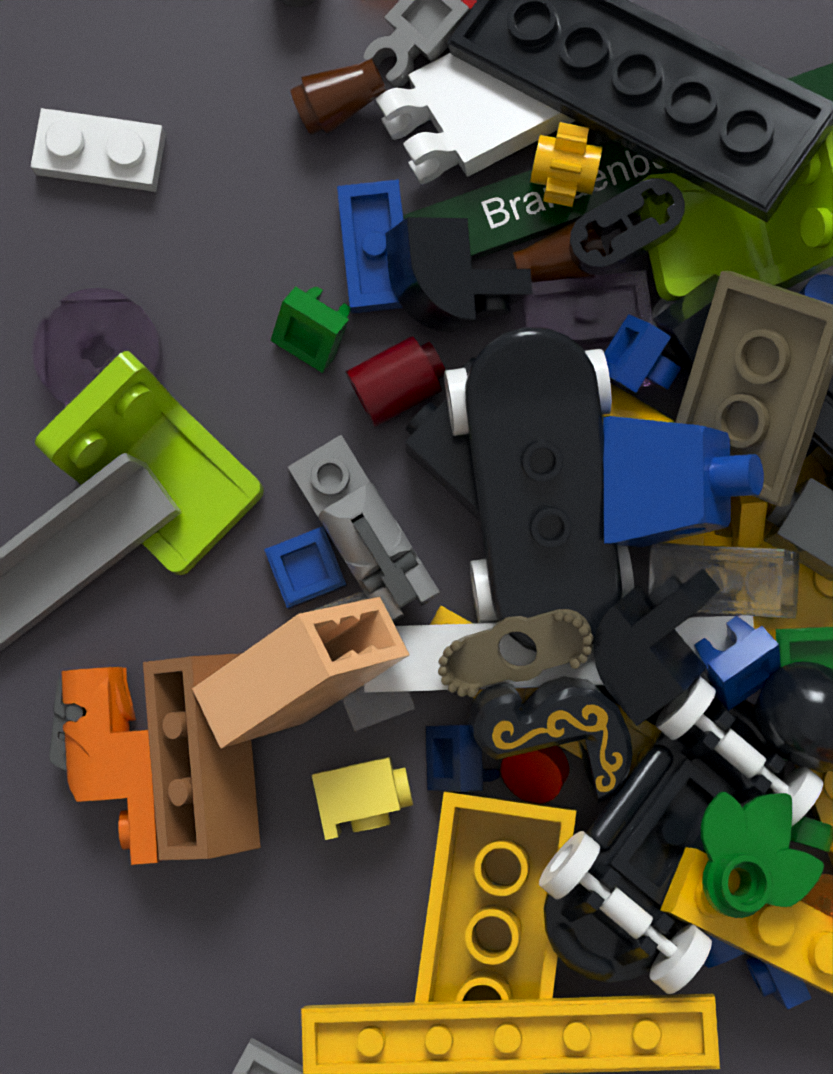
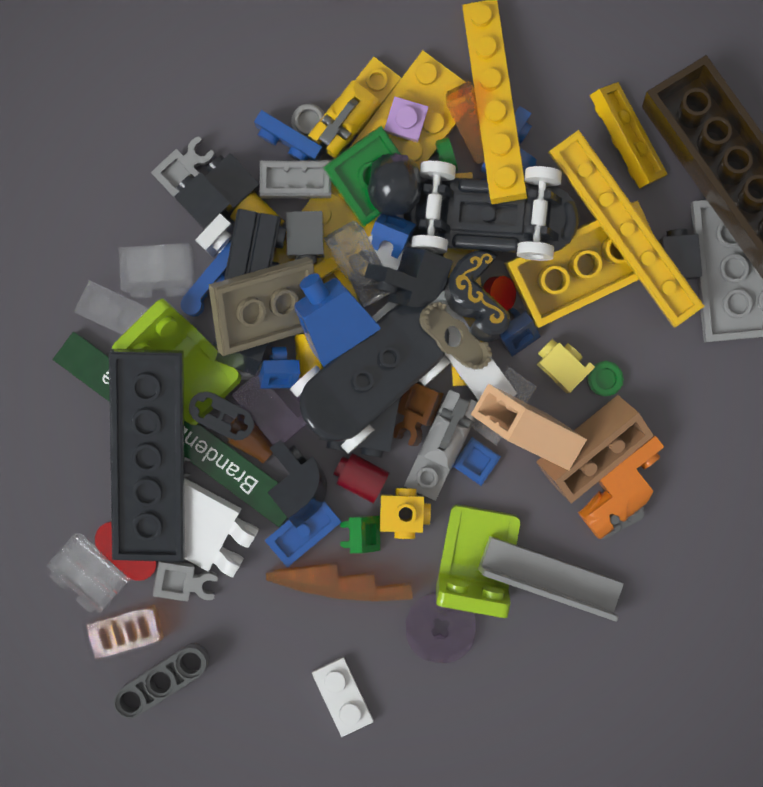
camera: 130 degrees left, 5 degrees up
reddish brown cone [290,58,387,135] -> none
yellow gear [530,122,602,207] -> none
green plate [701,792,824,918] -> none
none -> clear orange slope [266,562,413,601]
none -> yellow brick [380,488,431,539]
none -> reddish brown plate [393,382,444,446]
none -> green tile [587,361,624,397]

